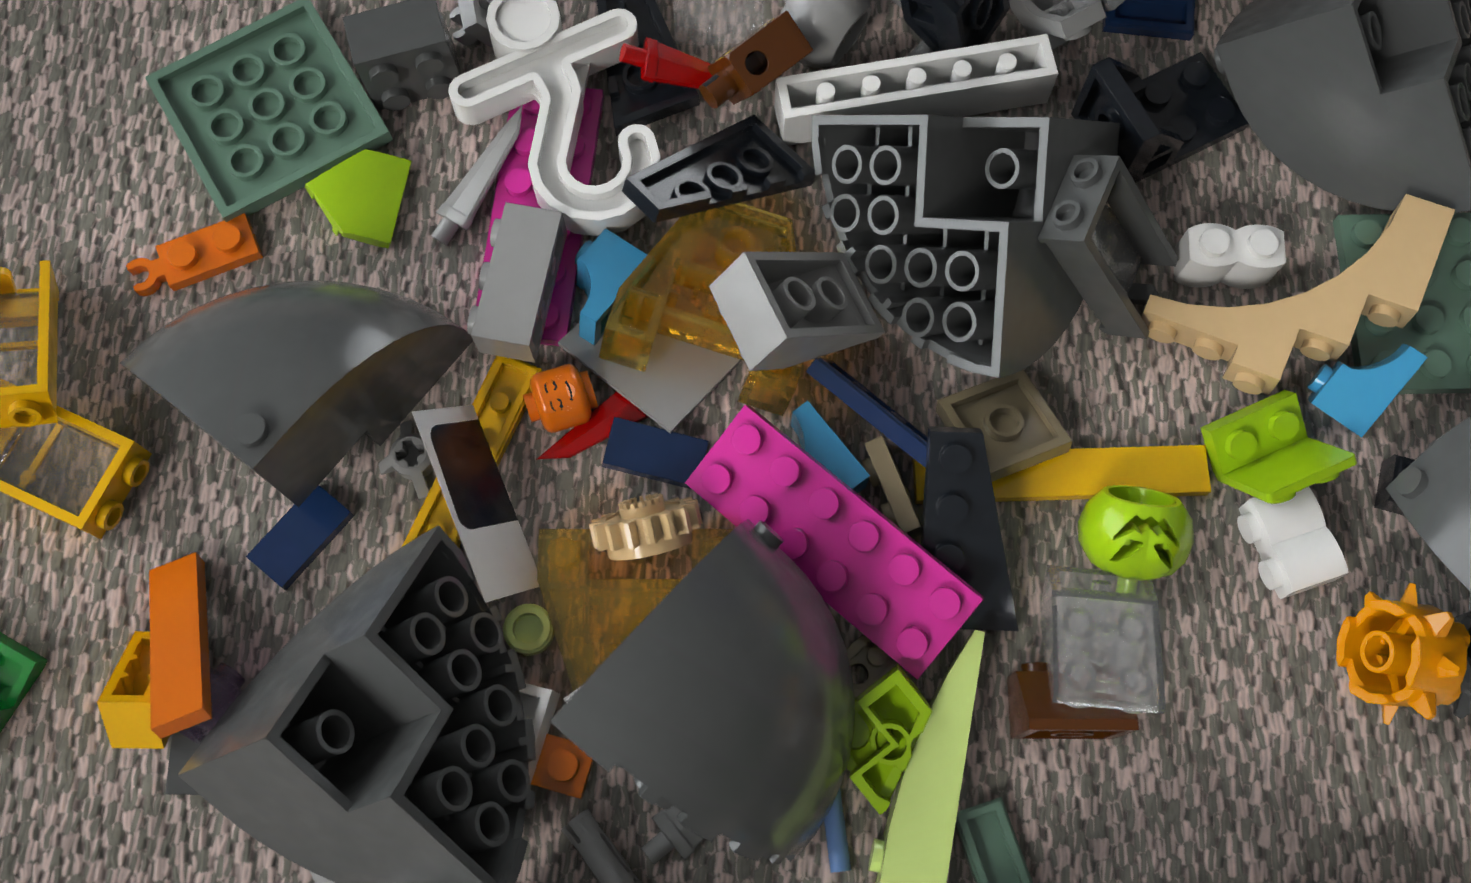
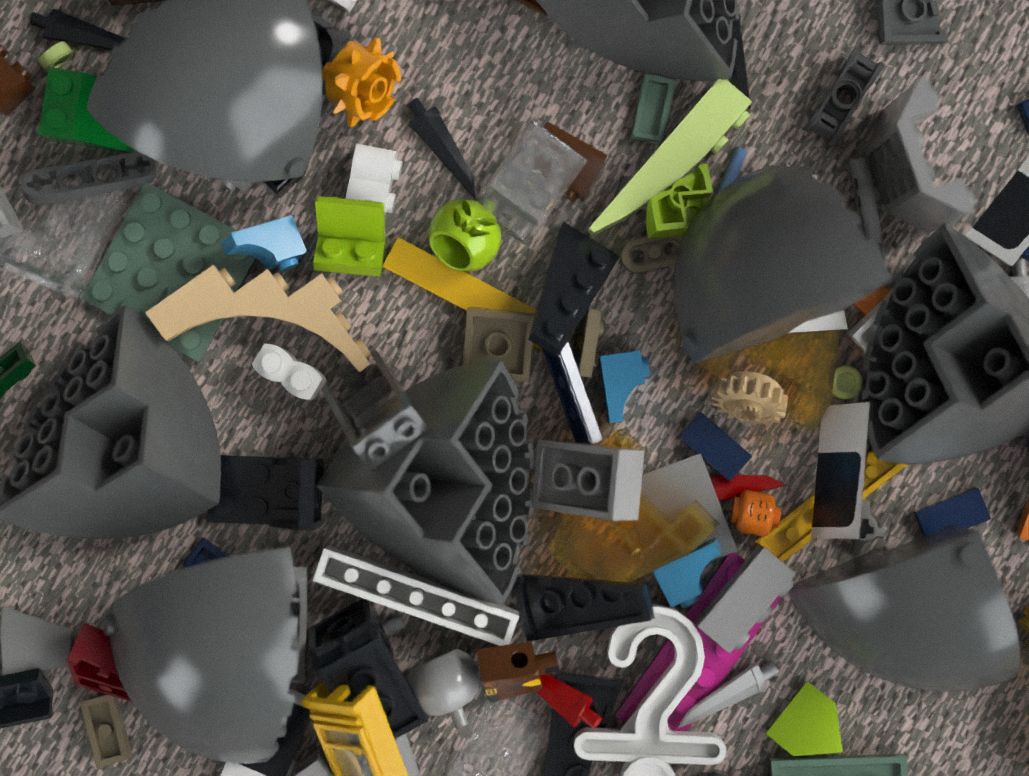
camera: 150 degrees left, 15 degrees up
orange plate [126,213,263,296] -> none
dark pink plate [685,405,985,680] -> none
none -> black bar [407,98,475,199]

